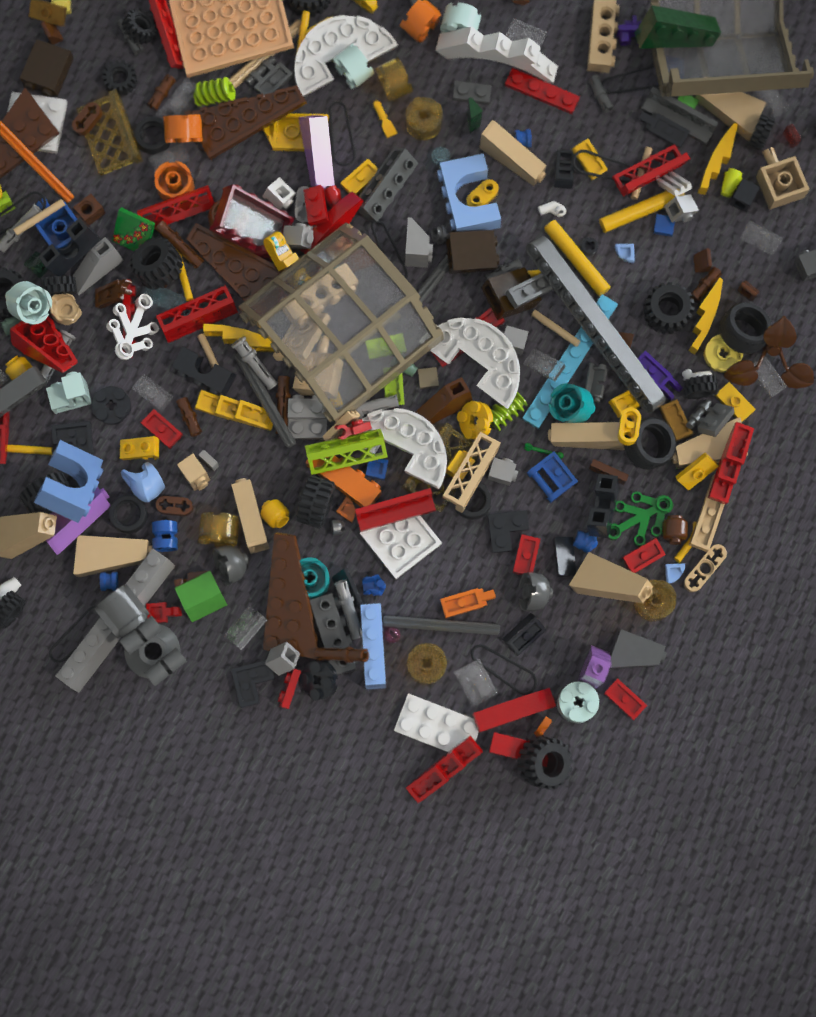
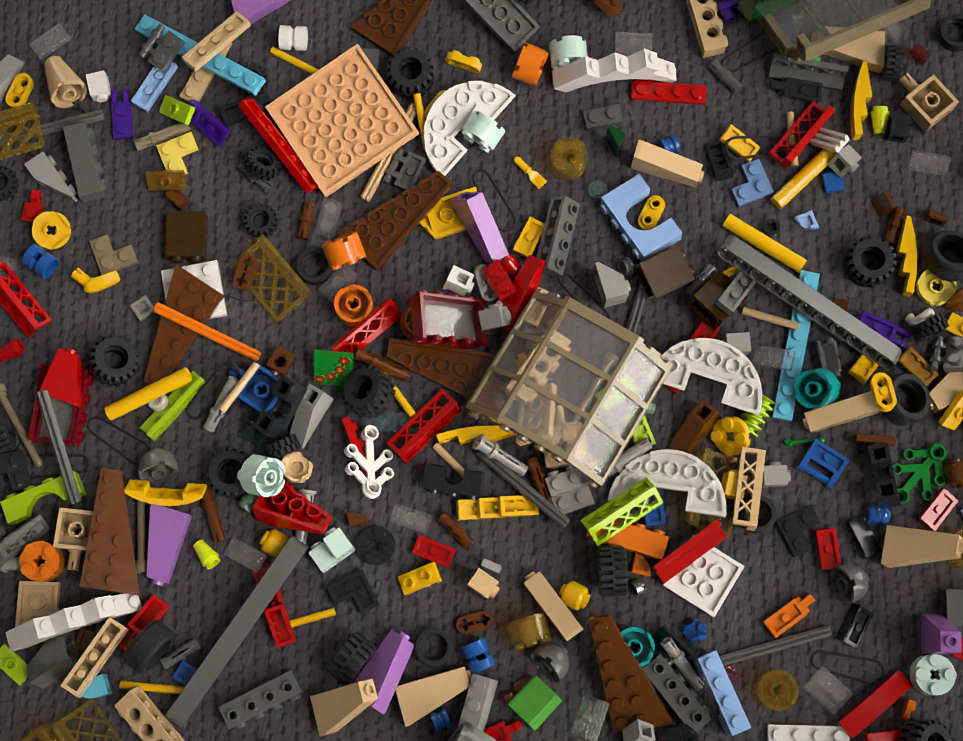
camera: 15 degrees left, 0 degrees up
medium blue arch [34,440,103,523] -> none
reddish brown plate [95,279,132,308] -> none
light blue helmet [121,462,165,503] -> none
lime piece [194,77,236,107] -> none
yellow leg [263,231,299,271] -> none
reddish brown pin [314,647,369,663] -> none
tan tile [322,410,360,441] -> none
red plate [334,419,372,439] -> none
clear yellow brick [375,57,413,102] -> none
dark tan tile [418,367,439,389] -> none
white arm [537,201,566,217] -> none
none -> reddish brown slope [346,512,371,528]
none -> medium blue plate [731,159,774,207]

